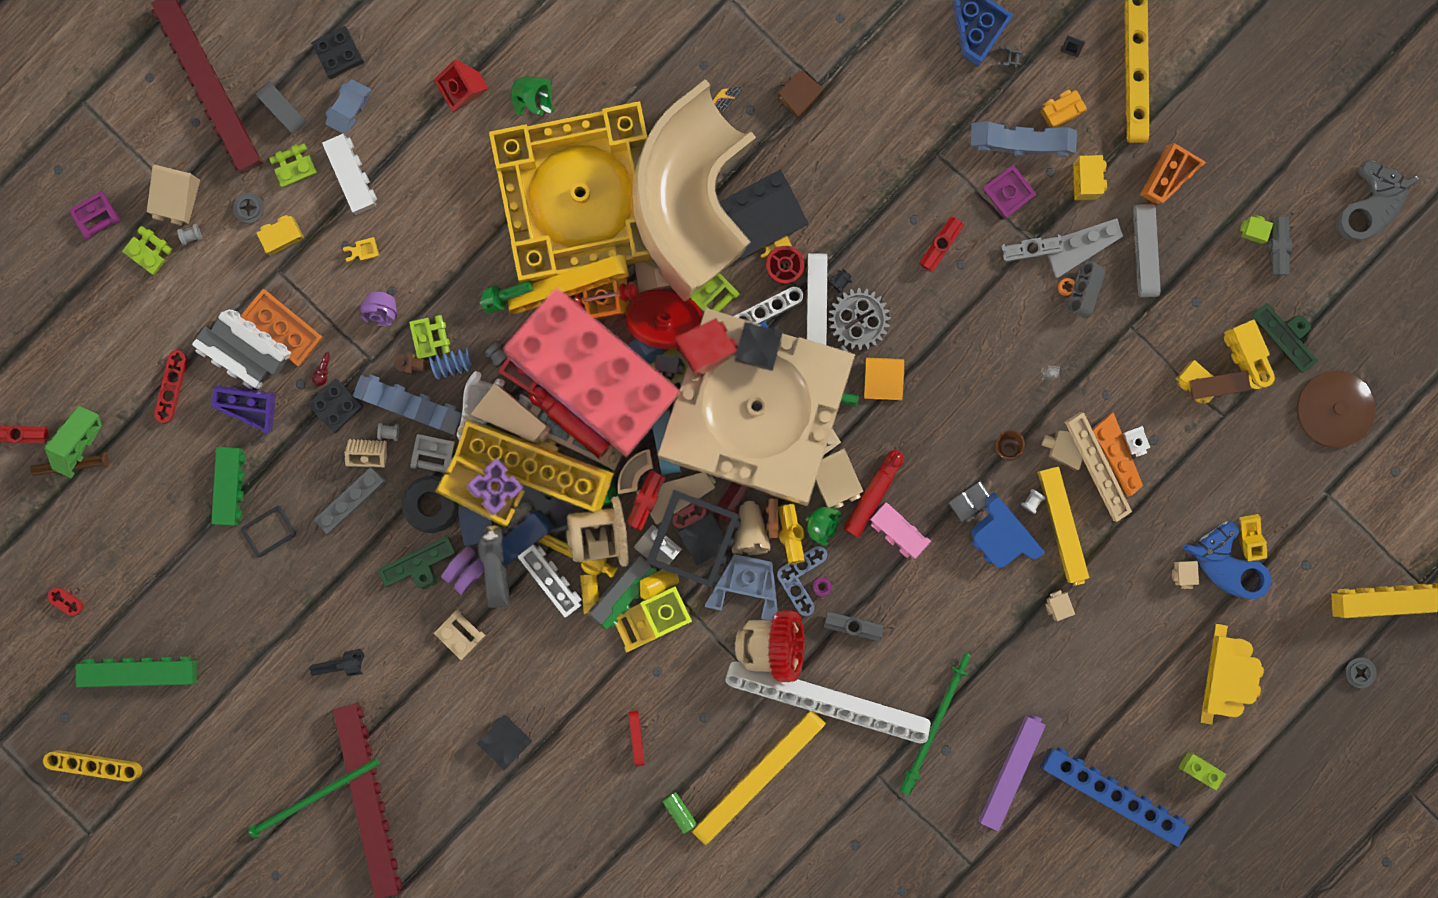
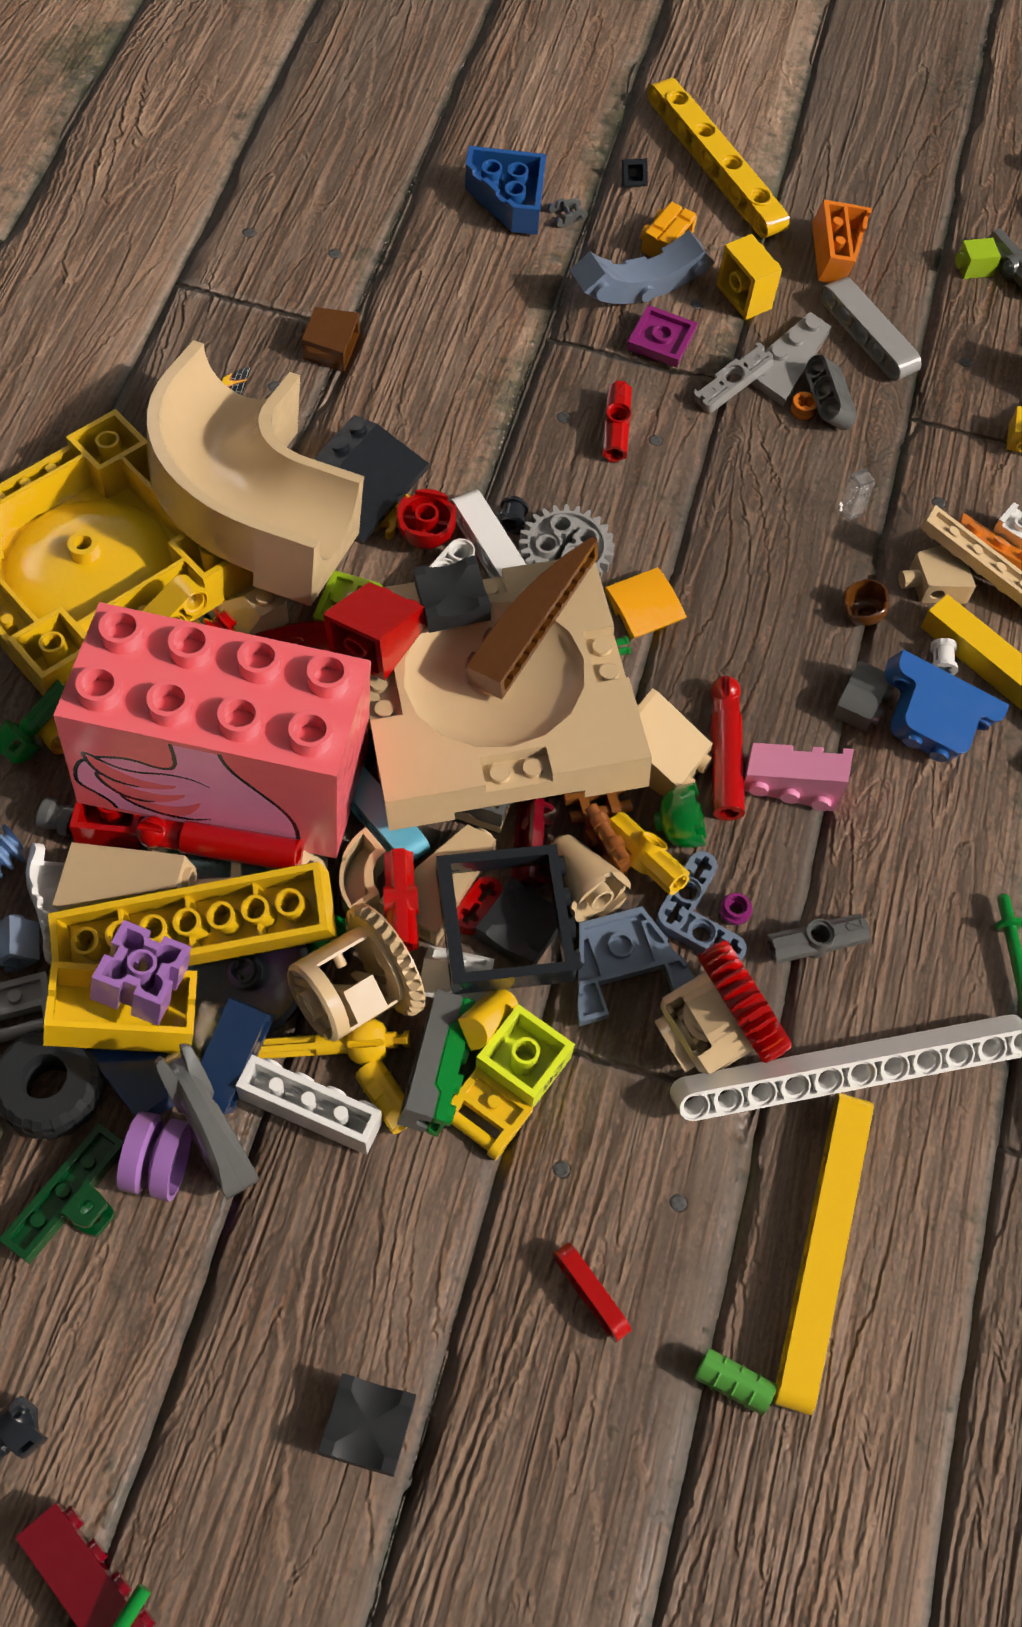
camera: 30 degrees left, 25 degrees down
tan plate [434,609,486,660] -> none
none -> reddish brown slope [465,537,598,700]

